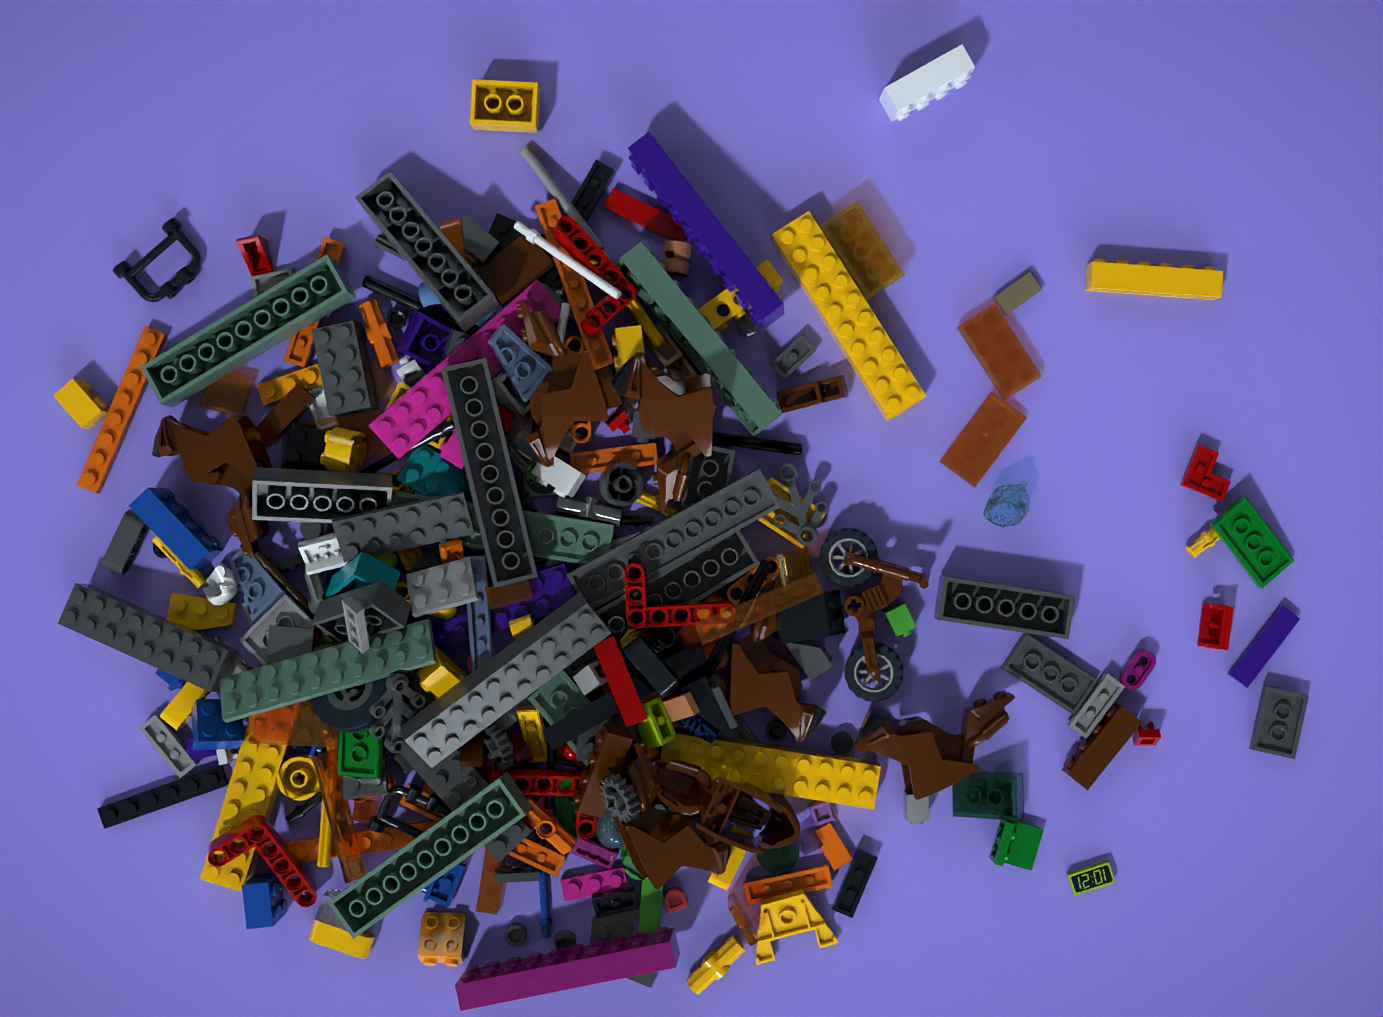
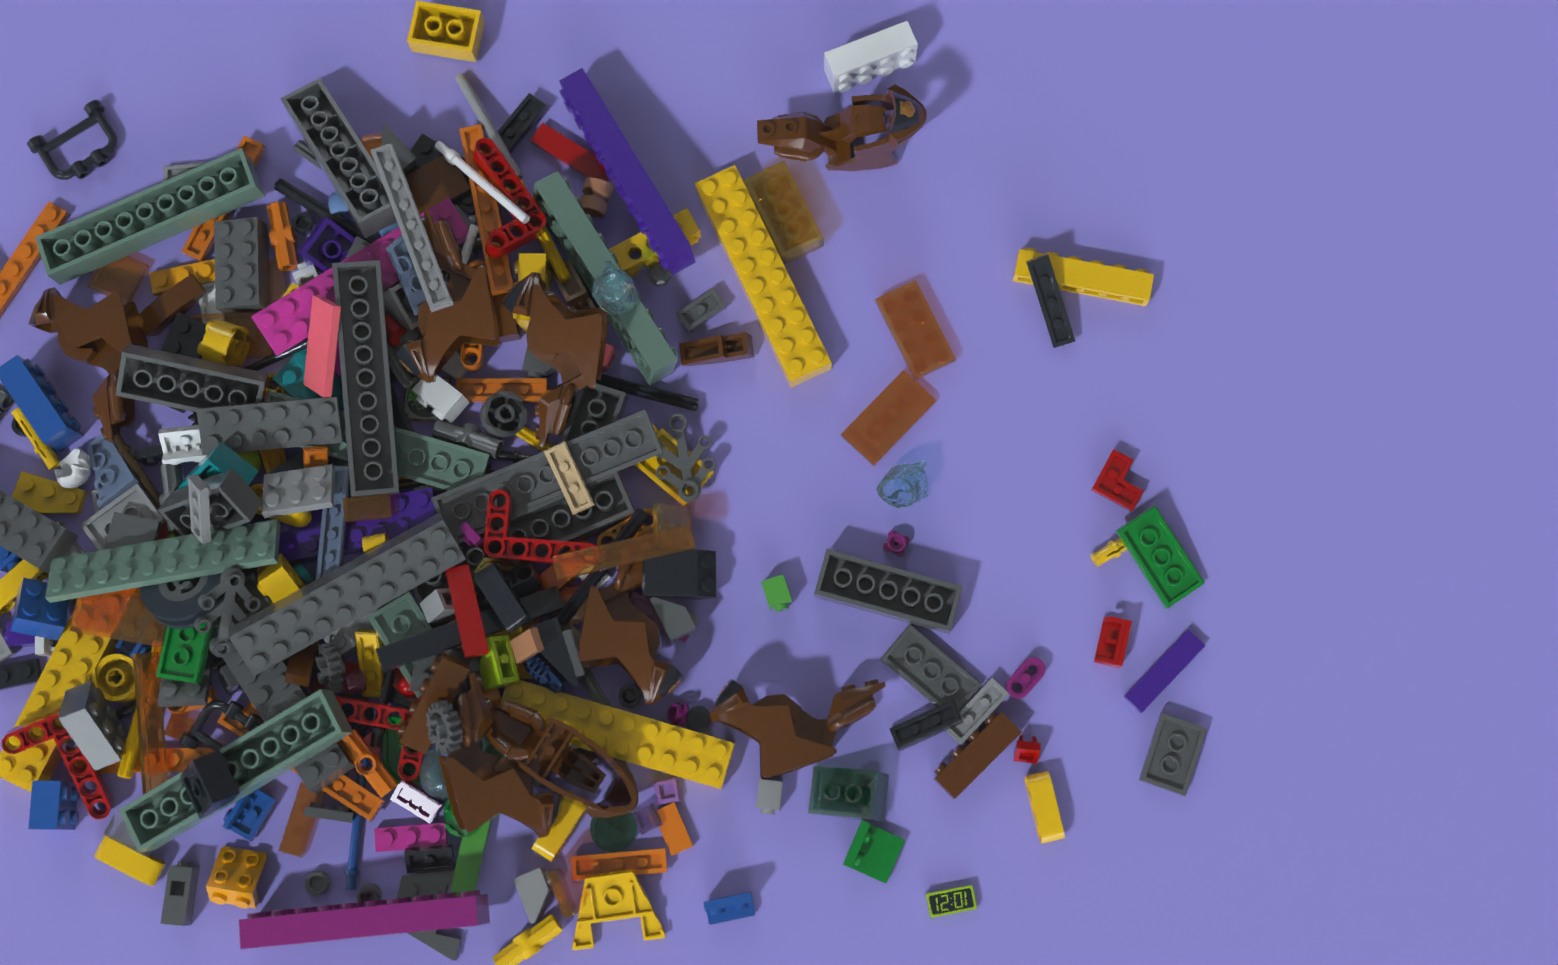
camera: 10 degrees right, 10 degrees down
red slope [236,235,273,276] -> none
dark grey tile [300,522,323,539] -> none
red tile [604,407,631,434] -> none
coral tile [664,887,689,914] -> none
piece [819,528,929,702] -> none
black plate [832,848,878,918] -> none
dark tan tile [993,272,1042,316] -> none
none -> dark grey brick [58,680,128,771]
none -> dark grey brick [160,861,200,926]
none -> black slope [180,750,239,819]
none -> teal tile [293,562,315,584]
none -> coral tile [303,295,341,397]
none -> light grey tile [371,143,454,313]
none -> magenta plate [459,521,484,548]
none -> light grey slope [513,867,553,924]
none -> tan tile [544,441,595,515]
none -> clear light blue helmet [592,261,637,315]
none -> magenta plate [667,702,689,726]
none -> blue bracket [703,891,756,925]
none -> reddish brown piece [757,84,927,171]
none -> magenta plate [883,531,910,557]
none -> black tile [889,700,964,751]
none -> yellow beam [1024,771,1065,844]
none -> black plate [1026,254,1075,348]

